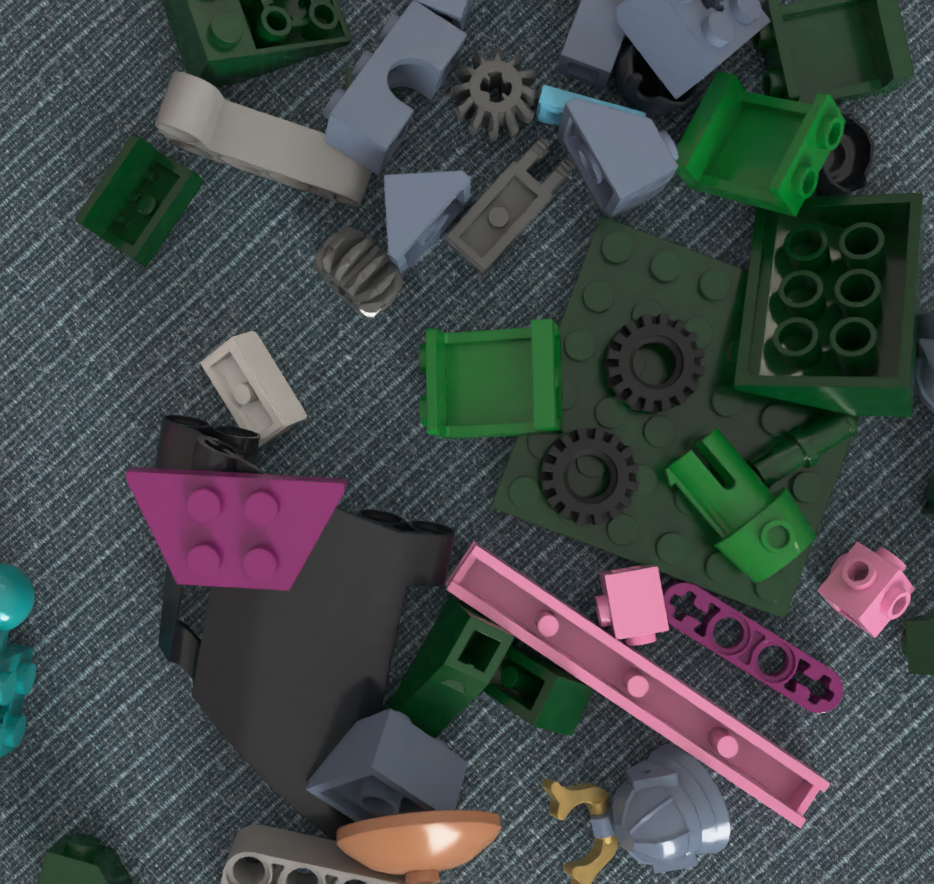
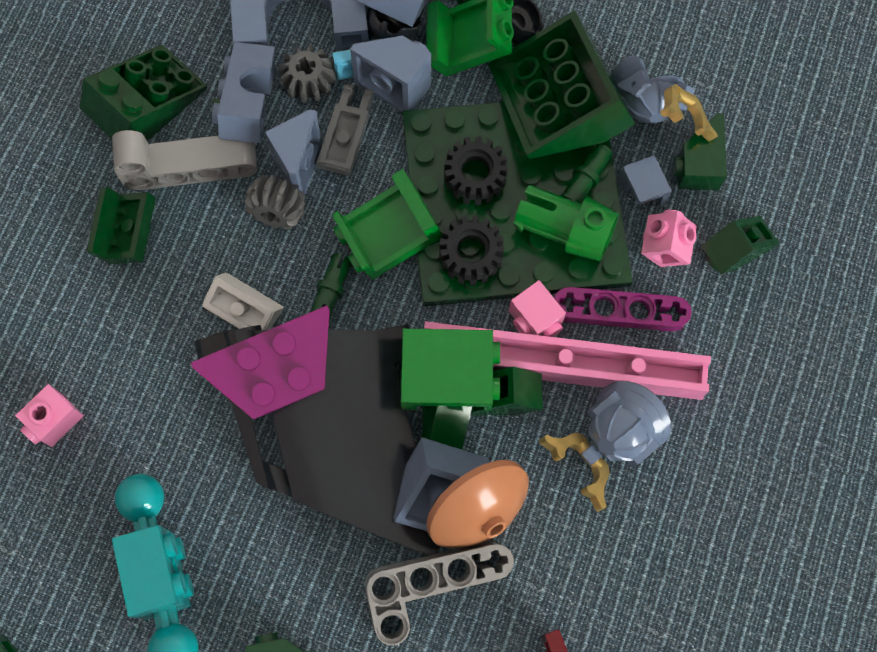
camera: 30 degrees left, 15 degrees down
none -> dark green pin [310,253,352,323]
none -> green panel [401,328,500,410]
none -> sand blue panel [617,155,672,205]

